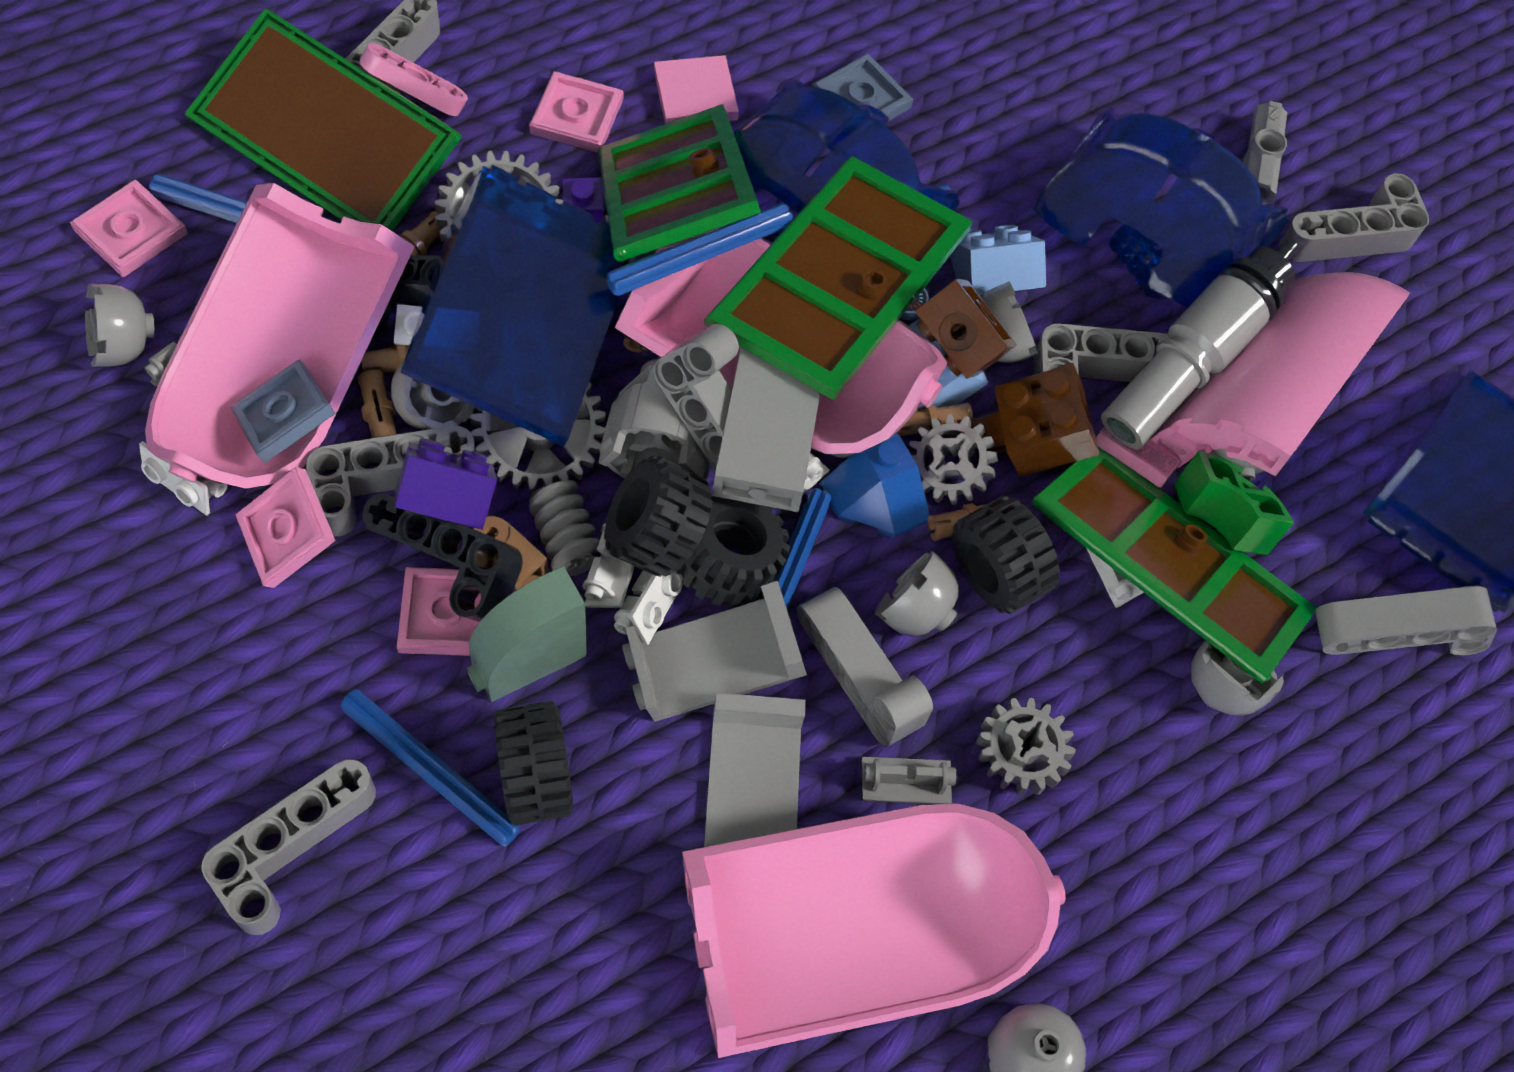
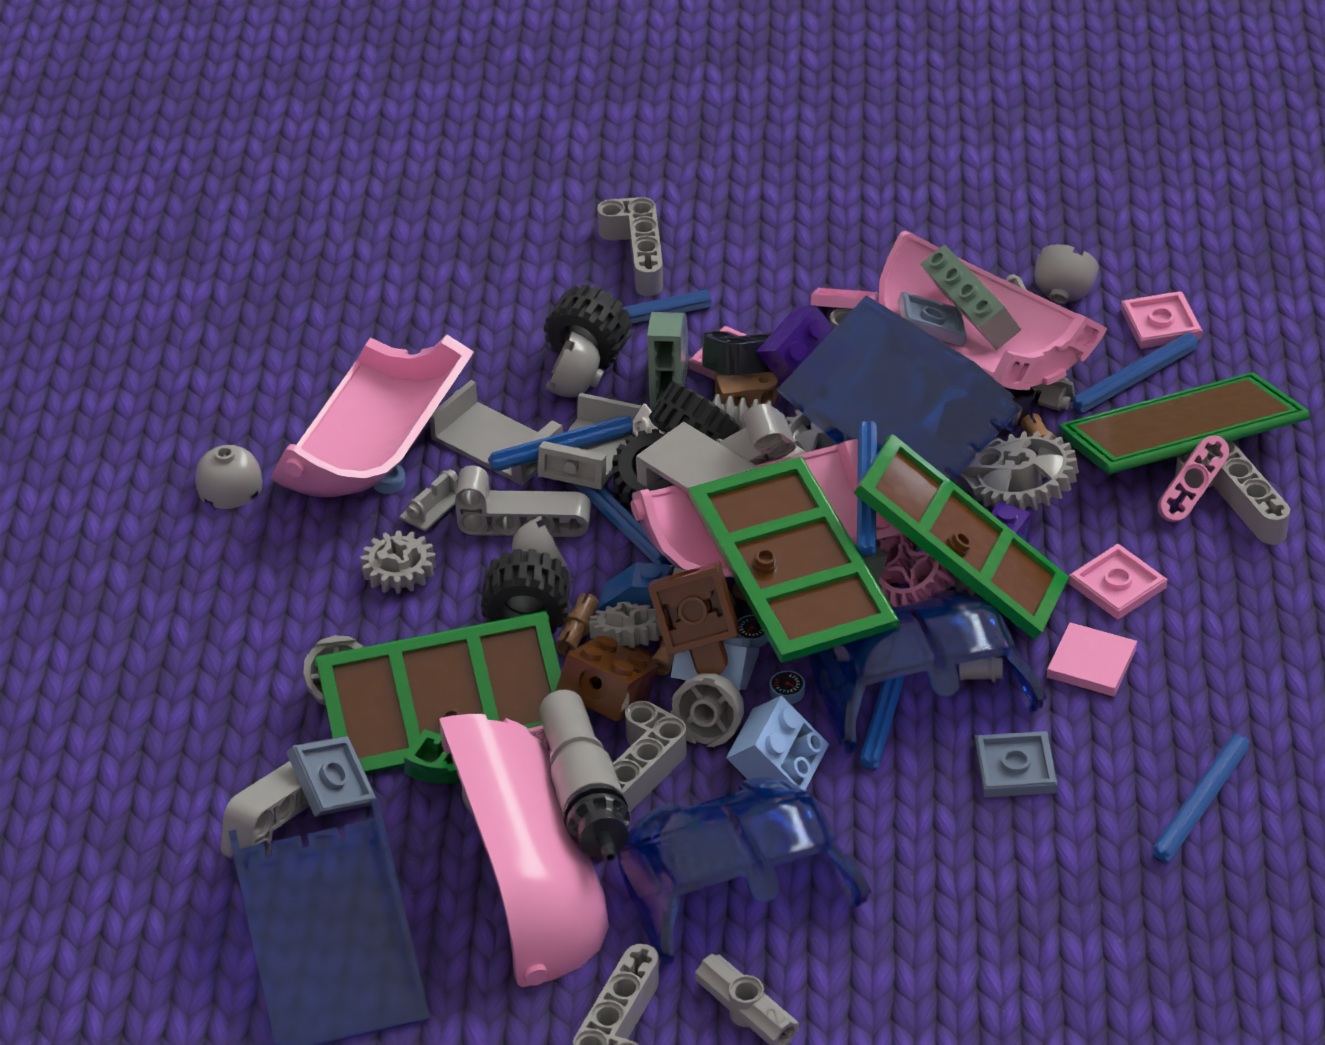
camera: 135 degrees right, 20 degrees down
none -> sand blue tile [286,736,377,817]
none -> blue axle [488,416,633,472]
none -> light grey cylinder [545,332,604,398]
none -> sand green brick [920,244,1021,351]

